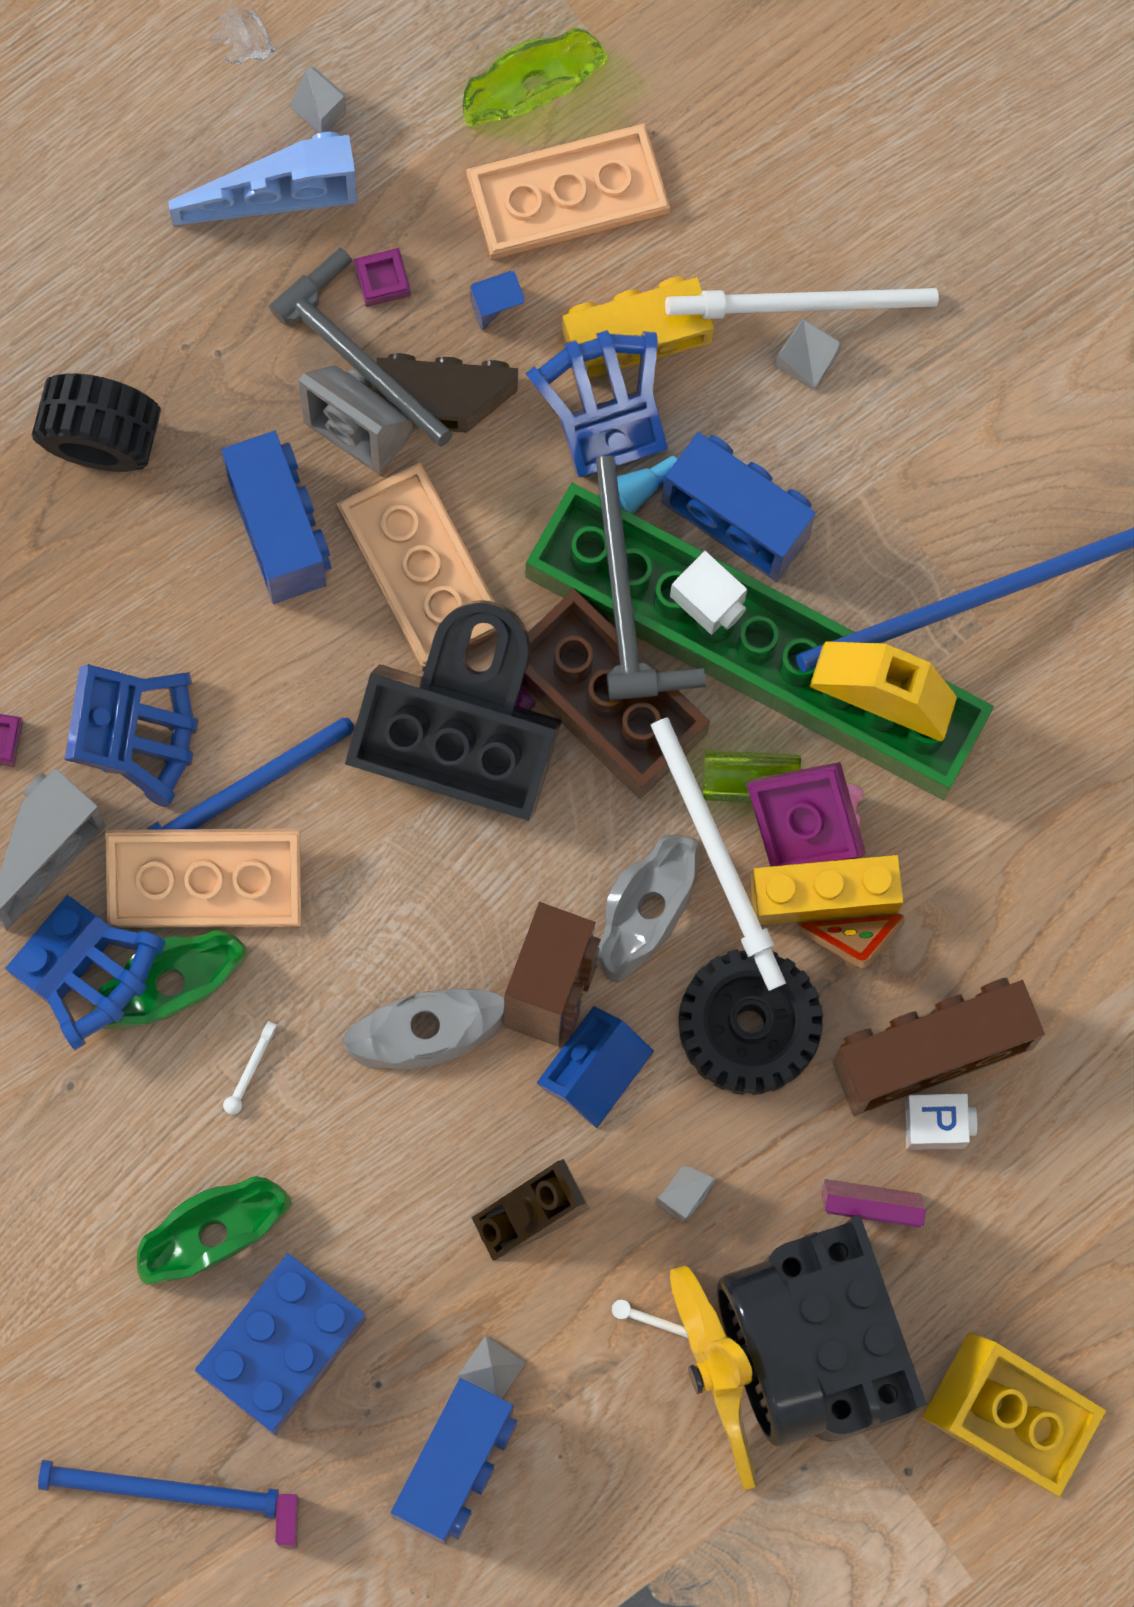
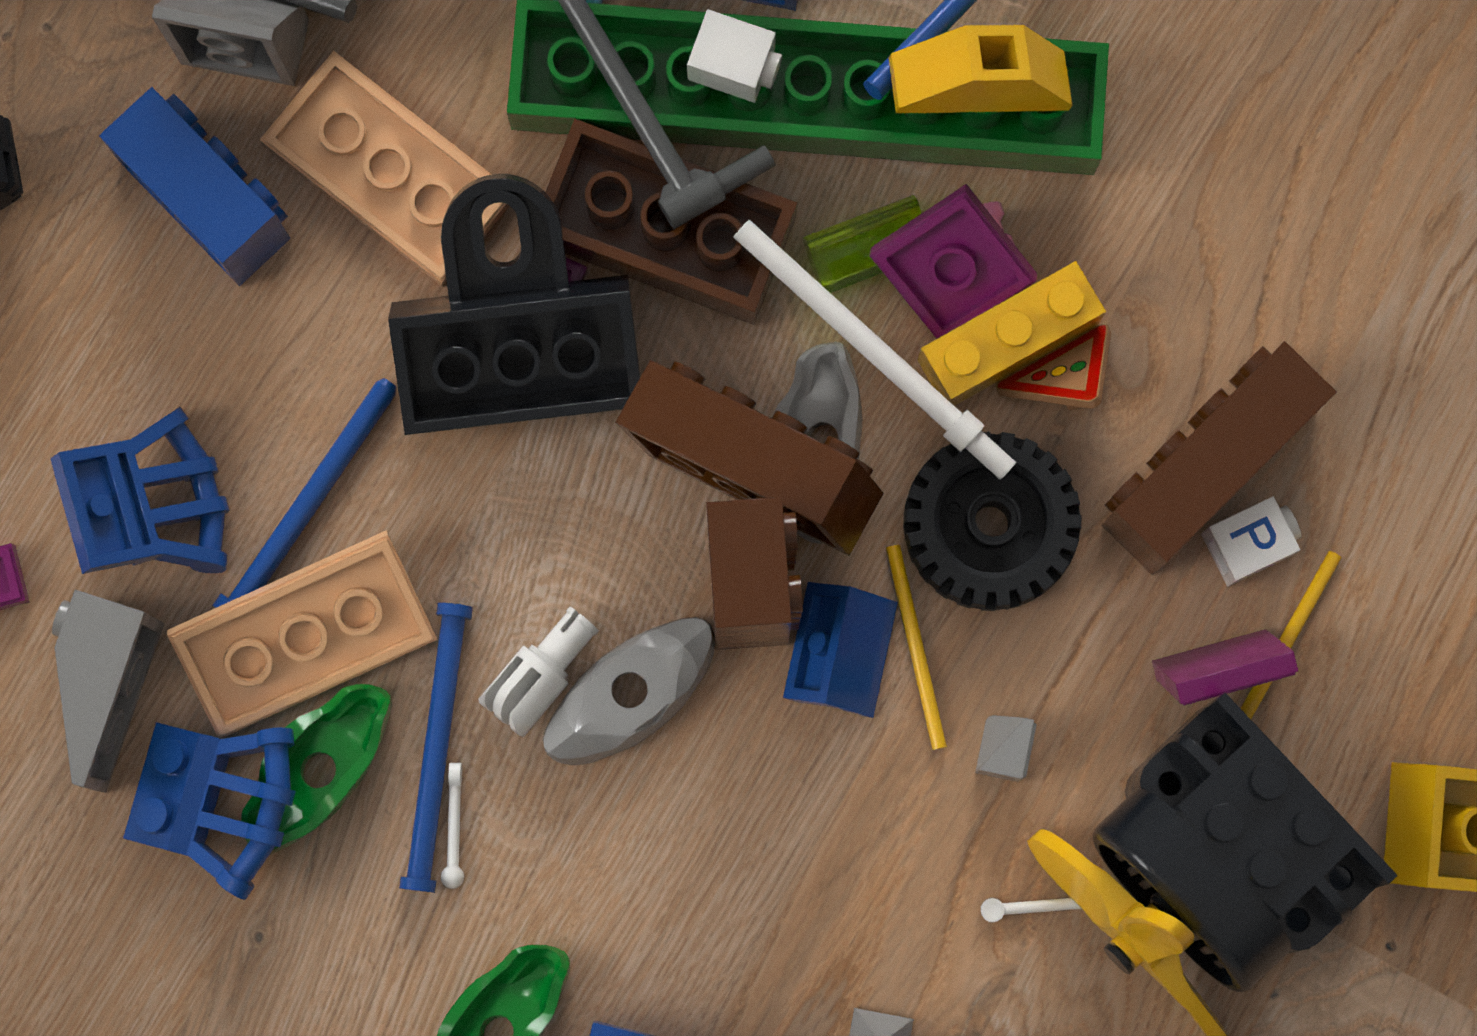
camera: 20 degrees left, 5 degrees up
dark brown slope [471,1159,590,1261] -> none
none -> blue bar [399,602,473,893]
none -> white arm [478,606,599,737]
none -> reddish brown brick [615,359,884,556]
none -> yellow axle [886,544,947,750]
none -> yellow axle [1241,551,1342,719]

